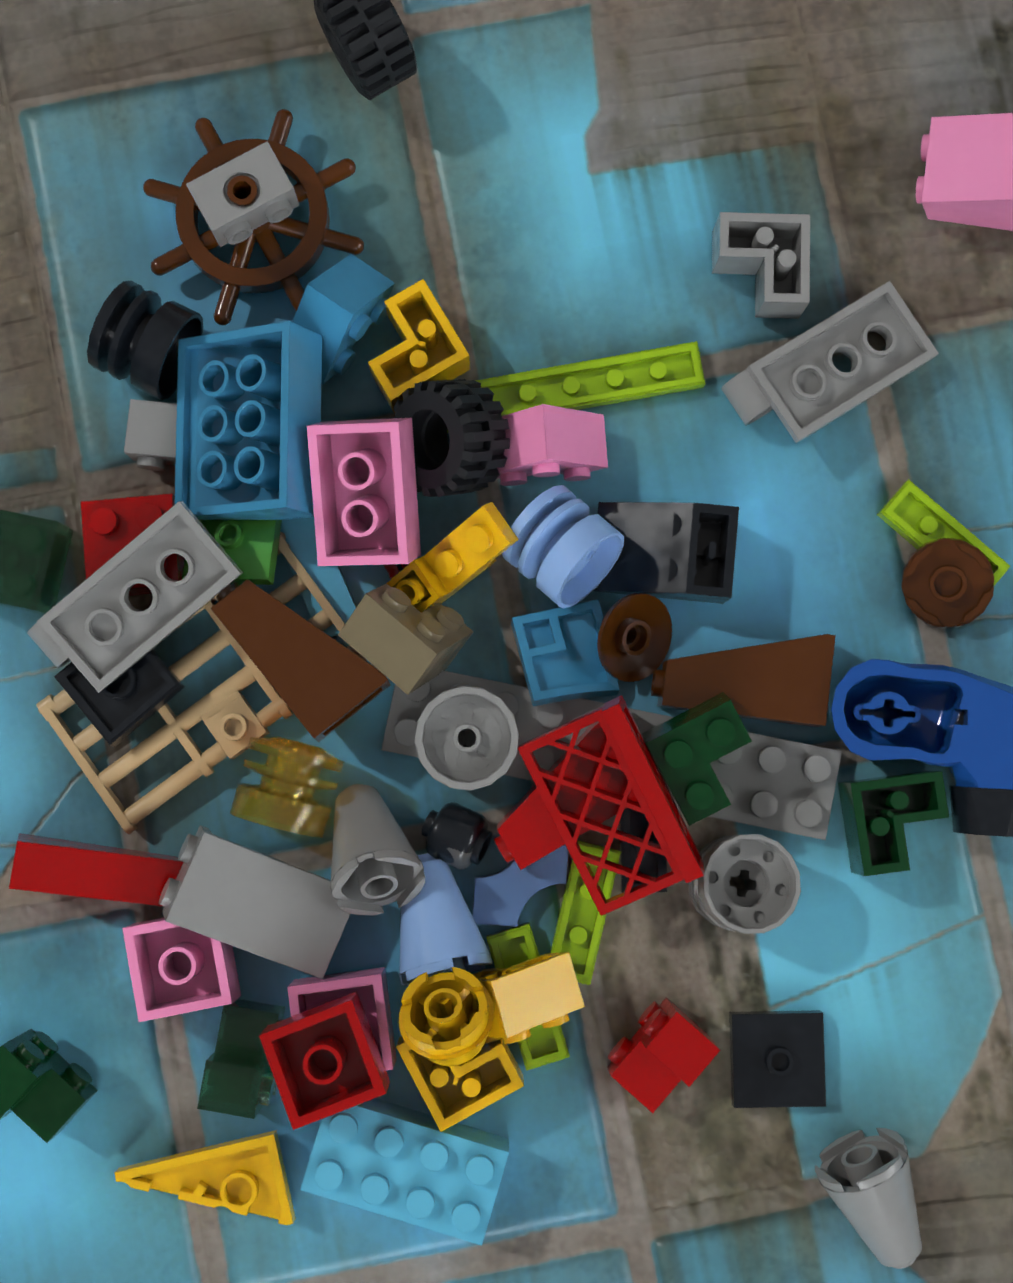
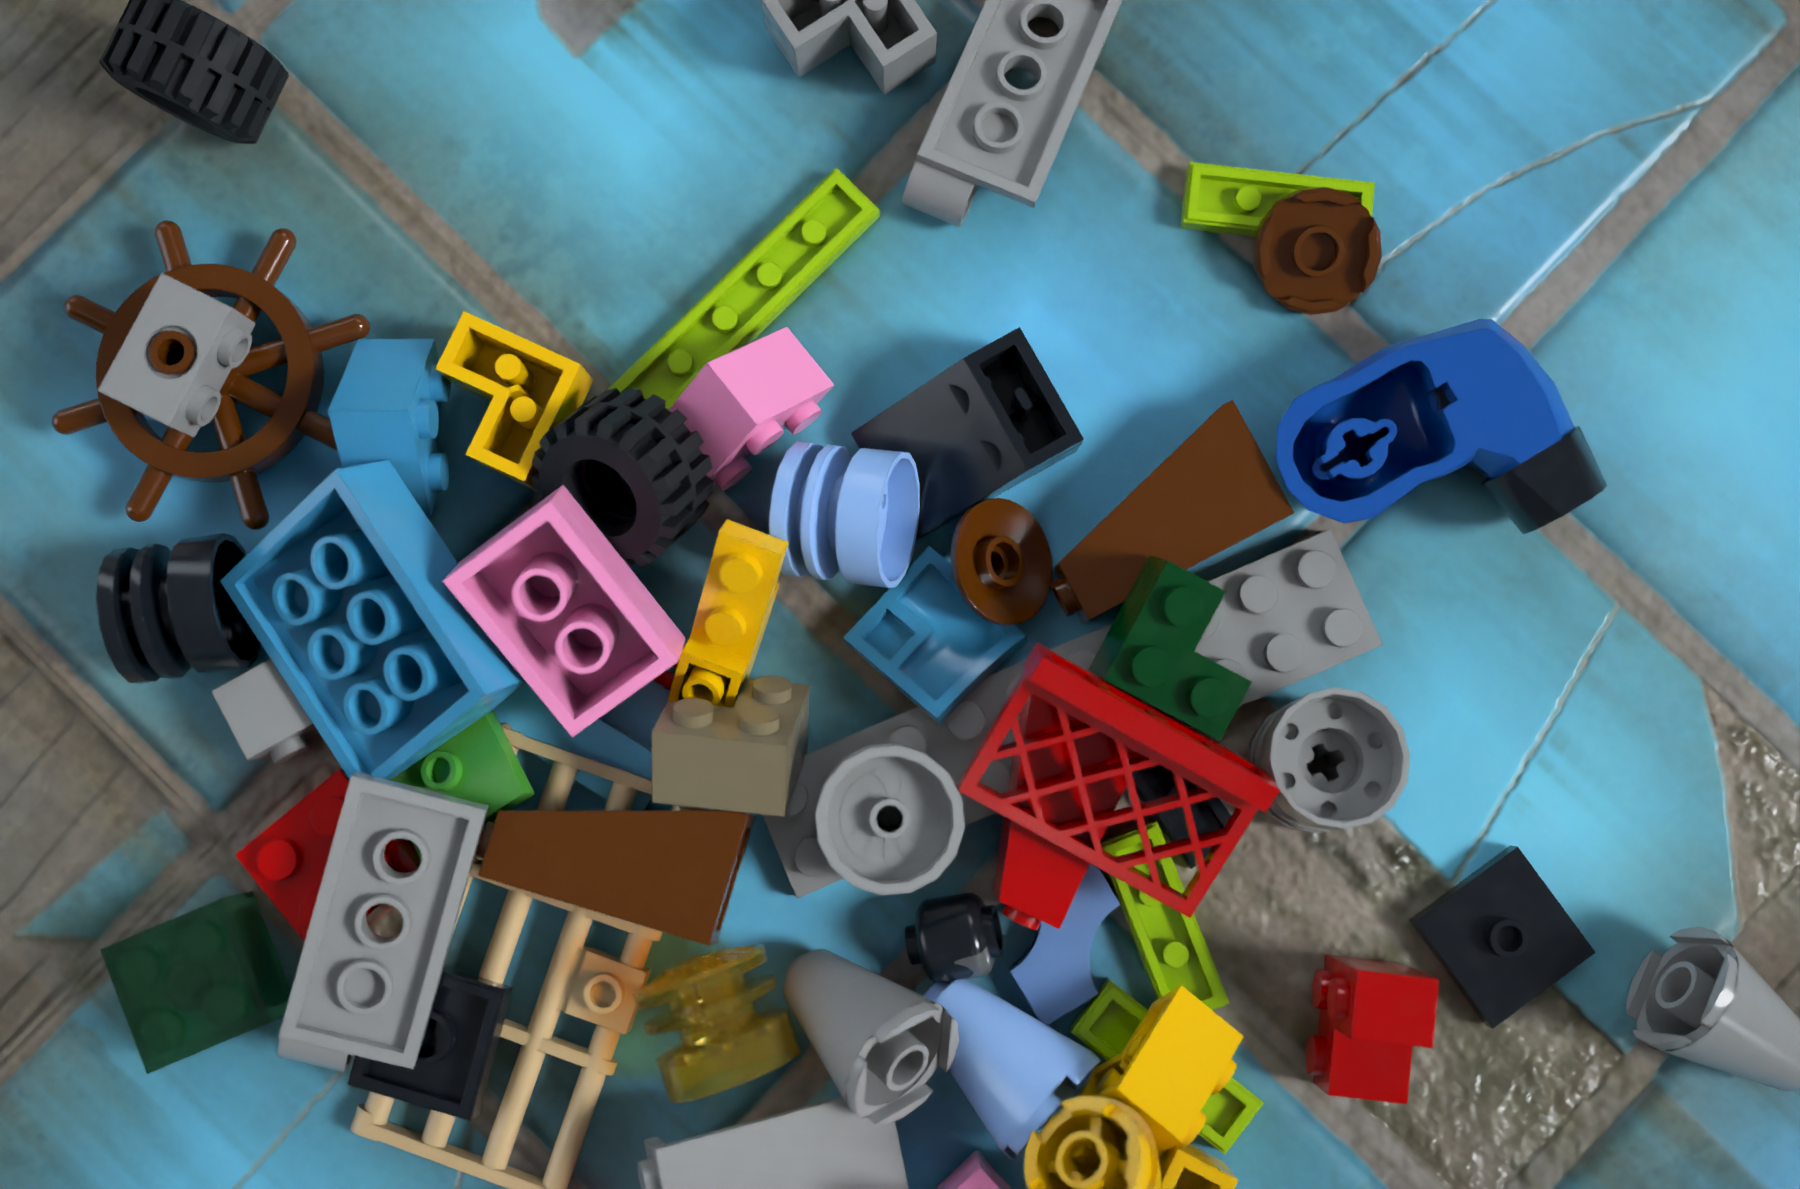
camera: 30 degrees left, 0 degrees up
dark green brick [838,771,949,876] -> none

